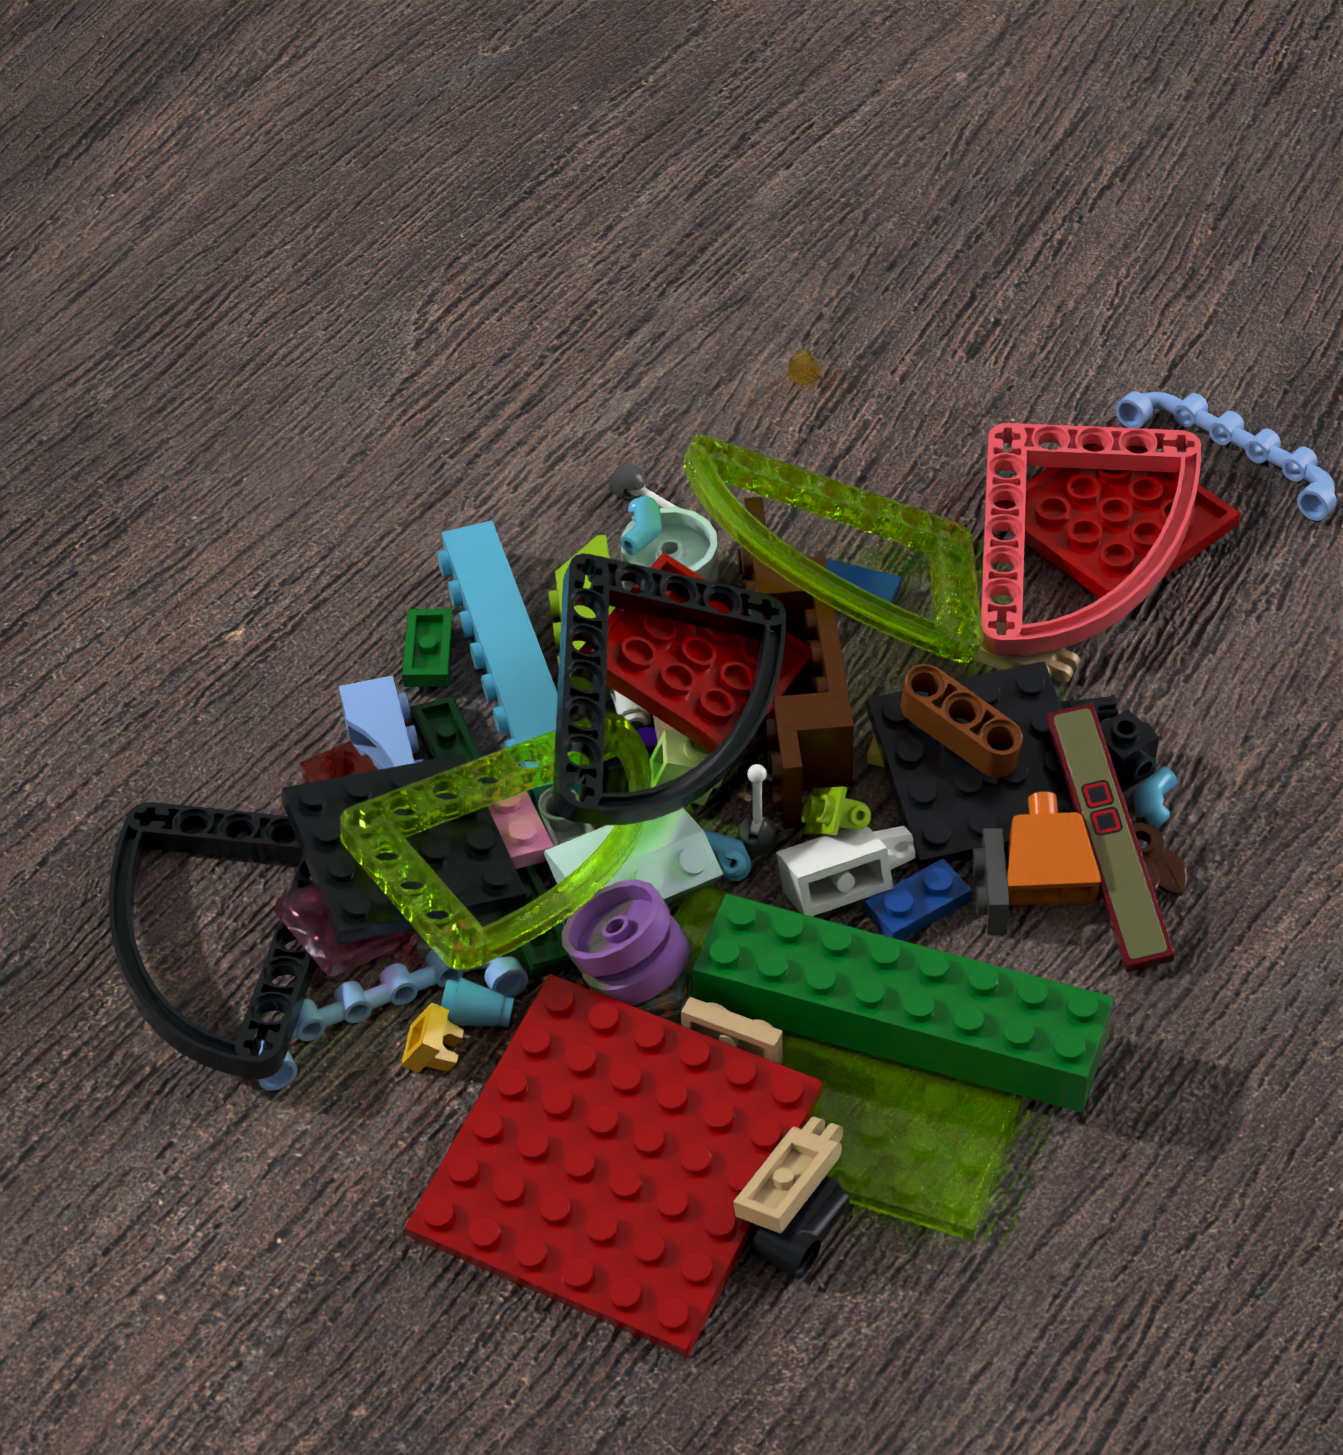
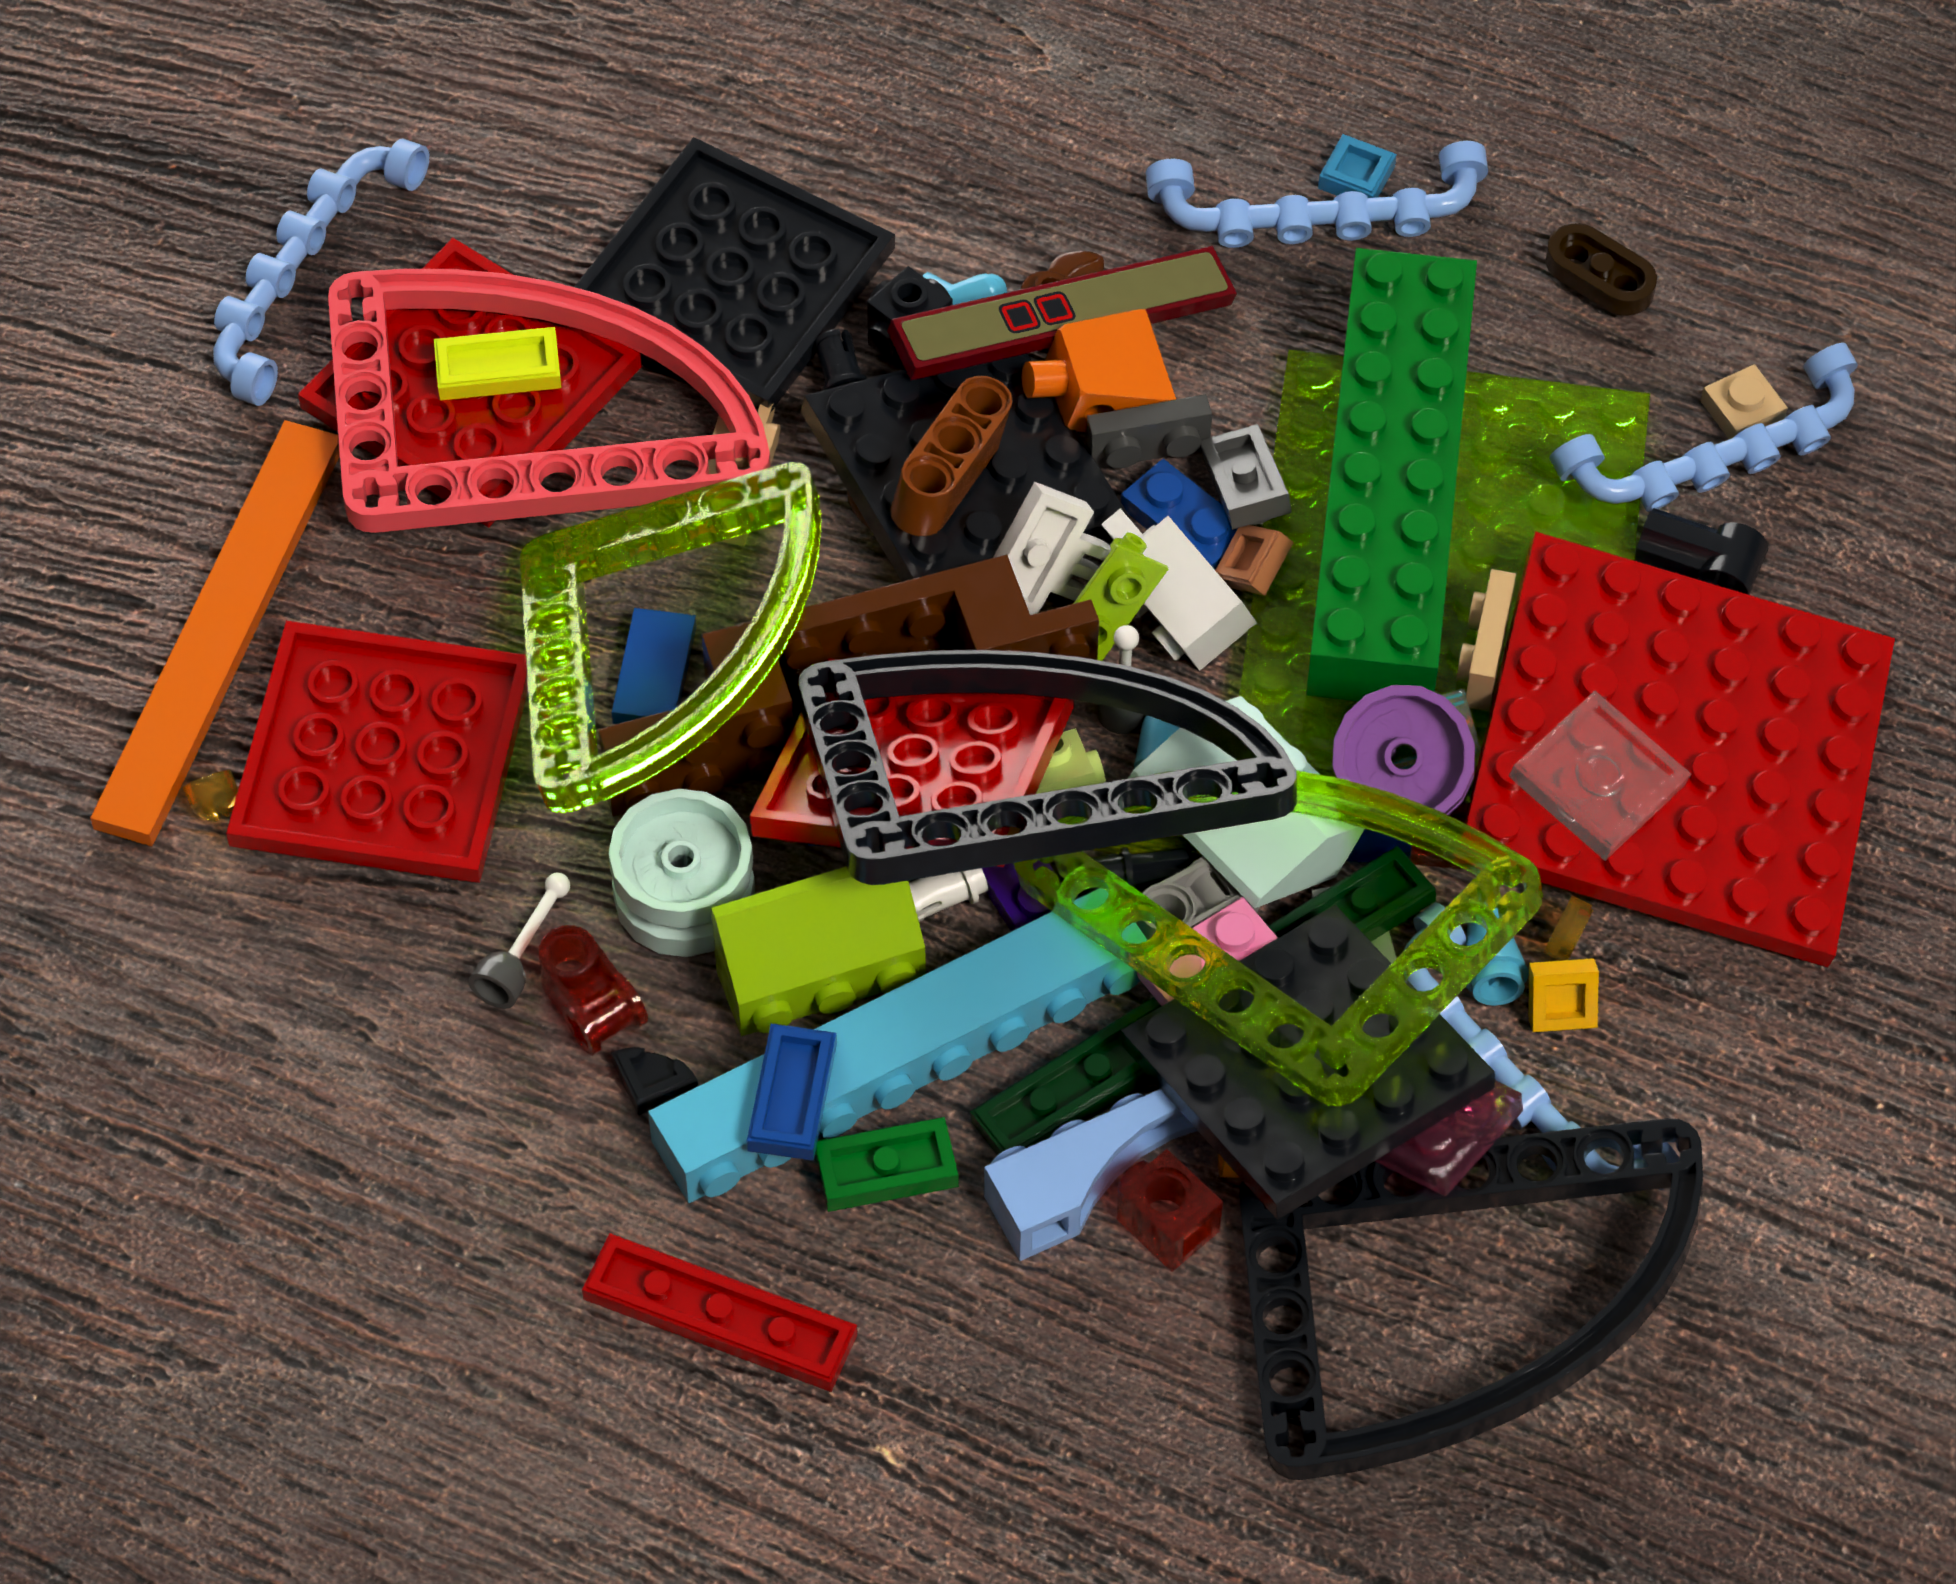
camera: 105 degrees left, 10 degrees up
arm [620,496,662,555] -> none
tan hinge [733,1116,843,1234] -> none
none -> orange tile [90,420,340,846]
none -> red plate [226,620,533,883]
none -> neon yellow tile [434,327,562,401]
none -> clear red piece [539,925,649,1056]
none -> black plate [574,137,895,413]
none -> red tile [582,1233,858,1392]
none -> black tile [611,1047,698,1116]
none -> blue tile [747,1023,837,1161]
none -> white hinge [993,482,1111,615]
none -> light blue bar [1145,141,1488,248]
none -> dark grey plate [1201,424,1292,530]
none -> nougat tile [1215,525,1294,596]
none -> dark azure tile [1318,134,1397,198]
none -> clear tile [1509,691,1691,861]
none -> clear yellow tile [1543,895,1594,961]
none -> dark brown plate [1546,223,1657,316]
none -> light blue bar [1549,343,1858,512]
none -> tan plate [1701,364,1788,439]

